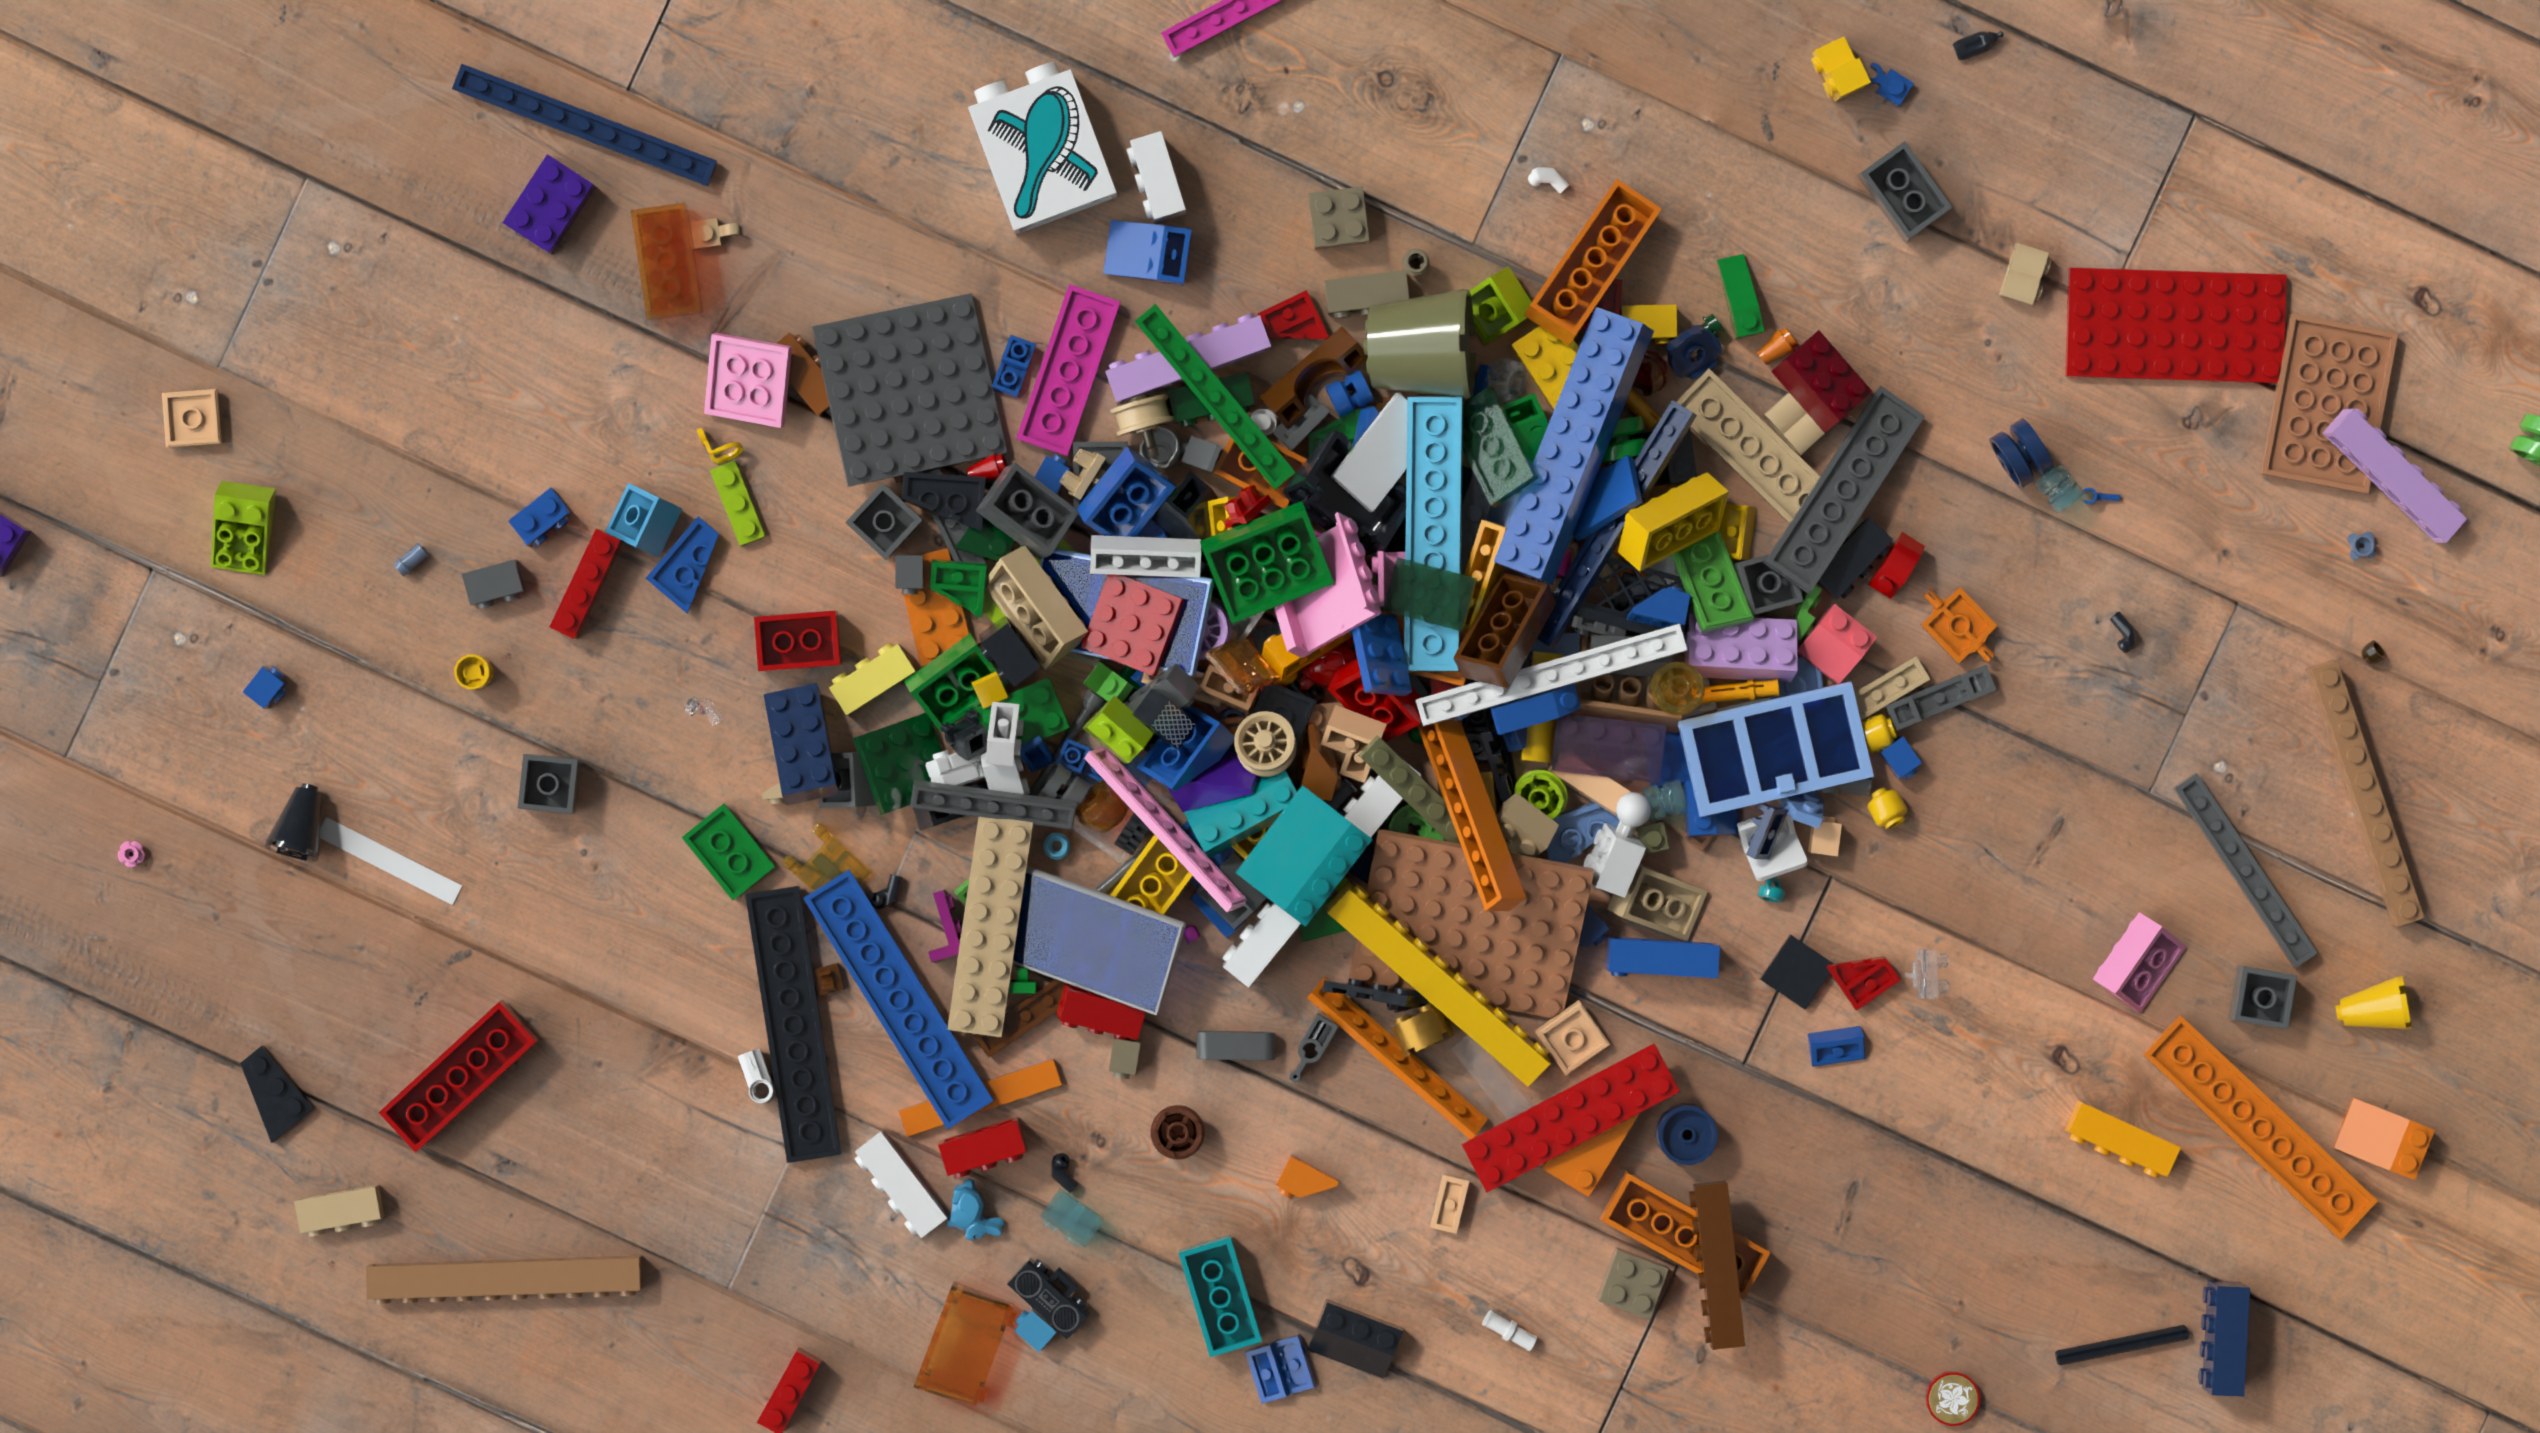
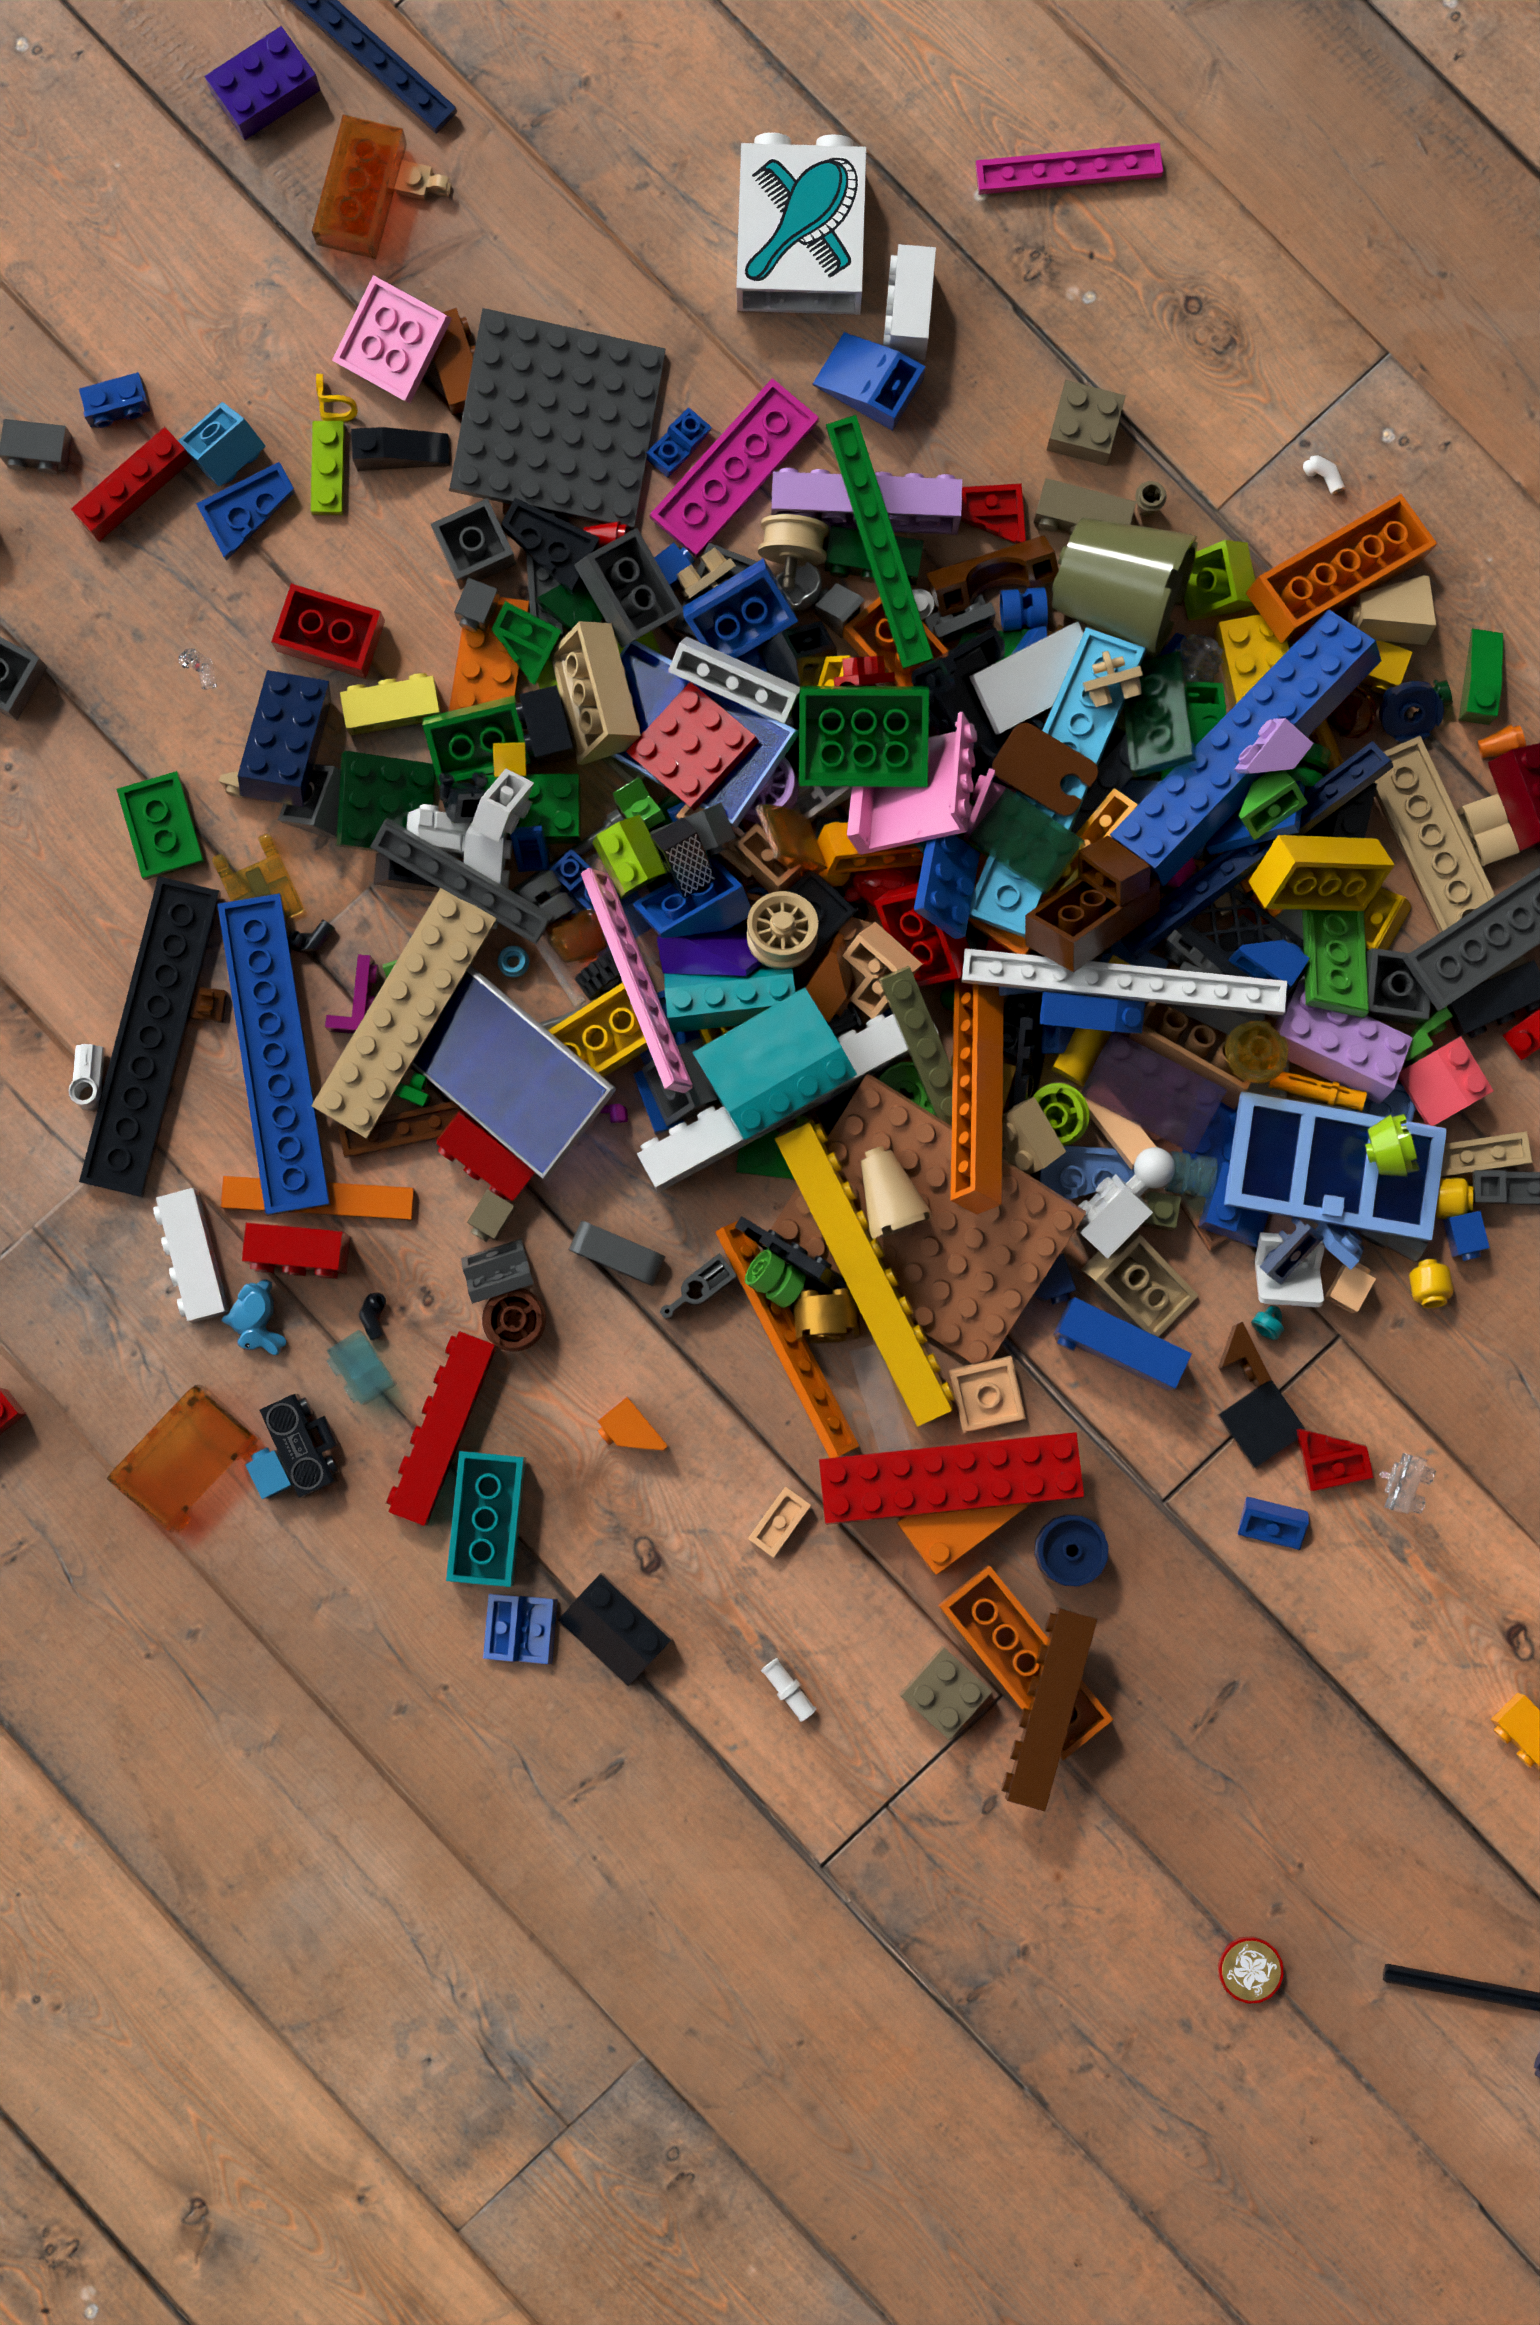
camera: 20 degrees right, 5 degrees down
none -> black slope [351,427,450,471]
none -> red brick [386,1331,497,1526]
none -> dark grey slope [461,1239,534,1304]
none -> bright green wheel [745,1249,806,1308]
none -> tan cone [861,1146,933,1240]
none -> reddish brown piece [992,723,1098,817]
none -> reddish brown brick [1078,835,1151,907]
none -> tan hips [1083,651,1142,707]
none -> reddish brown slope [1218,1322,1272,1386]
none -> lavender slope [1234,718,1314,773]
none -> bright green slope [1239,770,1308,841]
none -> tan slope [1348,575,1436,645]
none -> lime cone [1365,1114,1419,1177]

